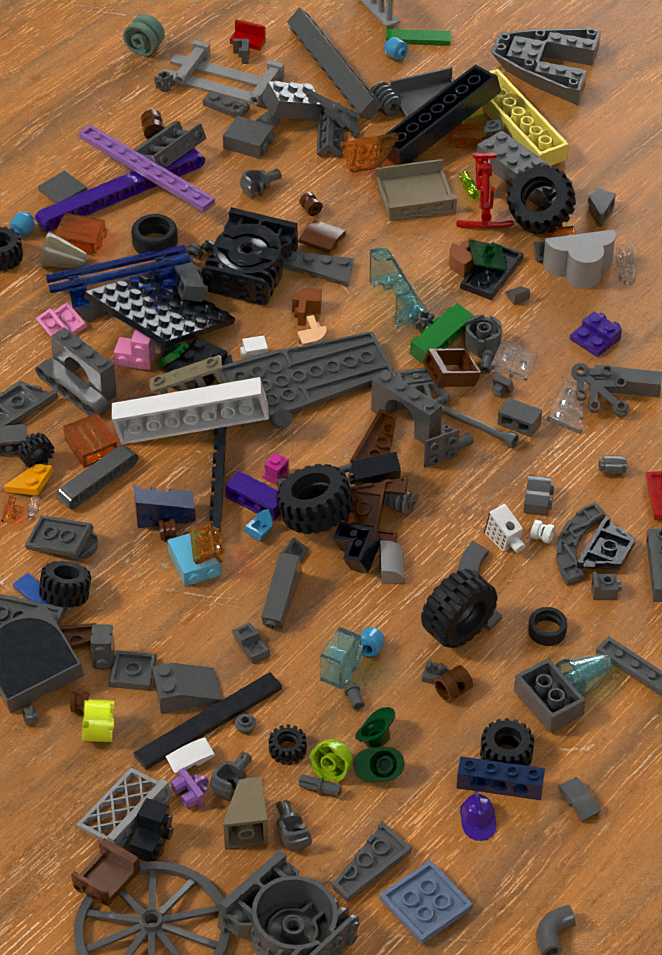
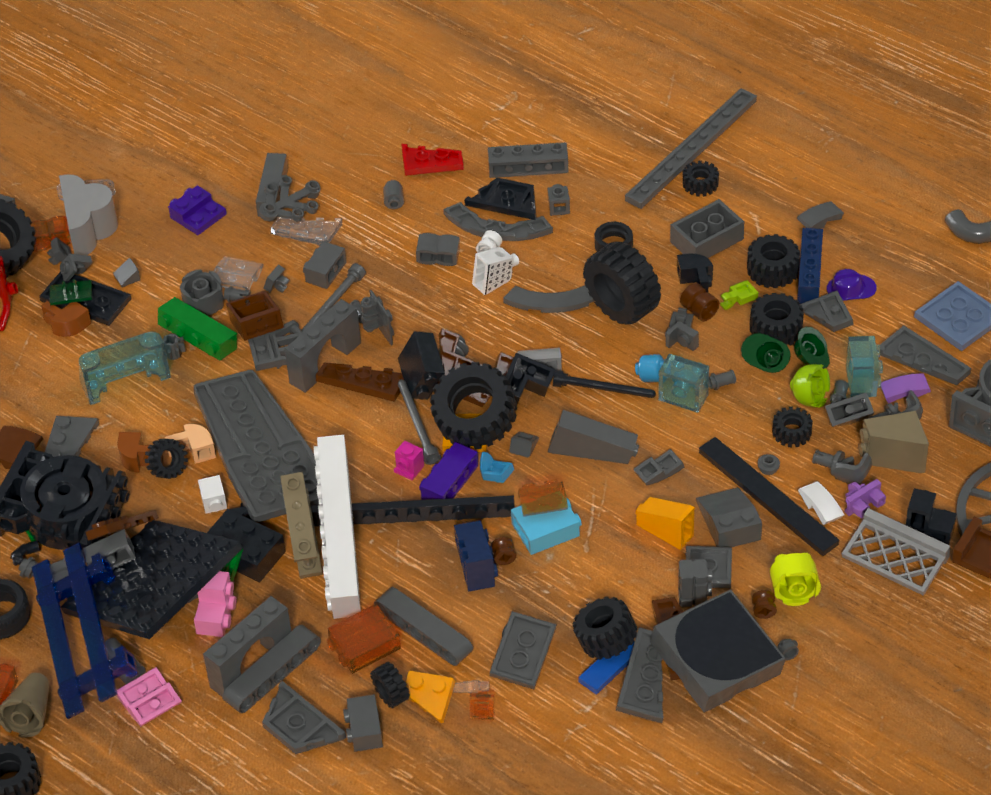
camera: 90 degrees left, 0 degrees up
clear light blue cone [556,654,612,696] -> none
none -> dark grey bracket [60,254,92,281]
none -> reddish brown wing [85,510,158,541]
none -> black tyre [145,439,188,479]
none -> black piece [553,370,656,398]
none -> light orange slope [636,497,695,550]
none -> dark grey bracket [665,321,699,351]
none -> black brick [677,254,713,293]
none -> black tyre [683,160,719,197]
none -> lime plate [720,280,759,310]
none -> black tyre [750,293,804,346]
none -> dark grey wing [800,291,854,332]
none -> dark grey slope [825,392,874,427]
none -> clear light blue brick [846,336,883,398]
none -> medium lavender slope [880,373,931,403]

